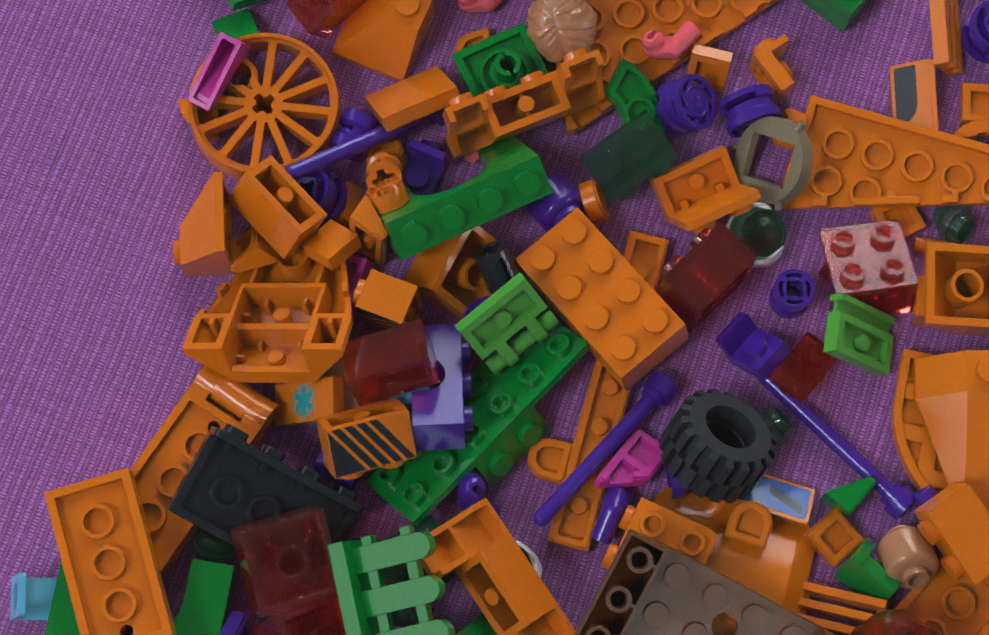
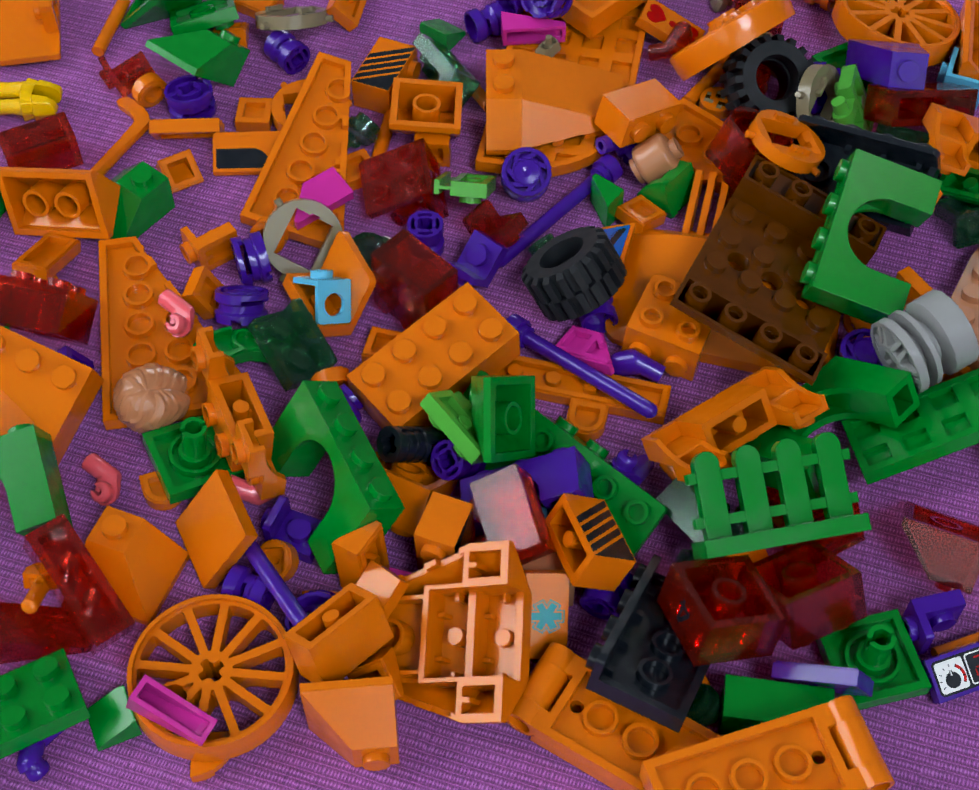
camera: 90 degrees left, 20 degrees down
orange connector [366,150,410,214] -> none
orange tile [723,501,772,549] -> none
none -> orange slope [156,149,204,194]
none -> medium azure bracket [293,269,351,325]
none -> dark pink tile [294,167,354,230]
none -> green slope [469,375,535,463]
none -> dark purple wheel [501,147,552,203]

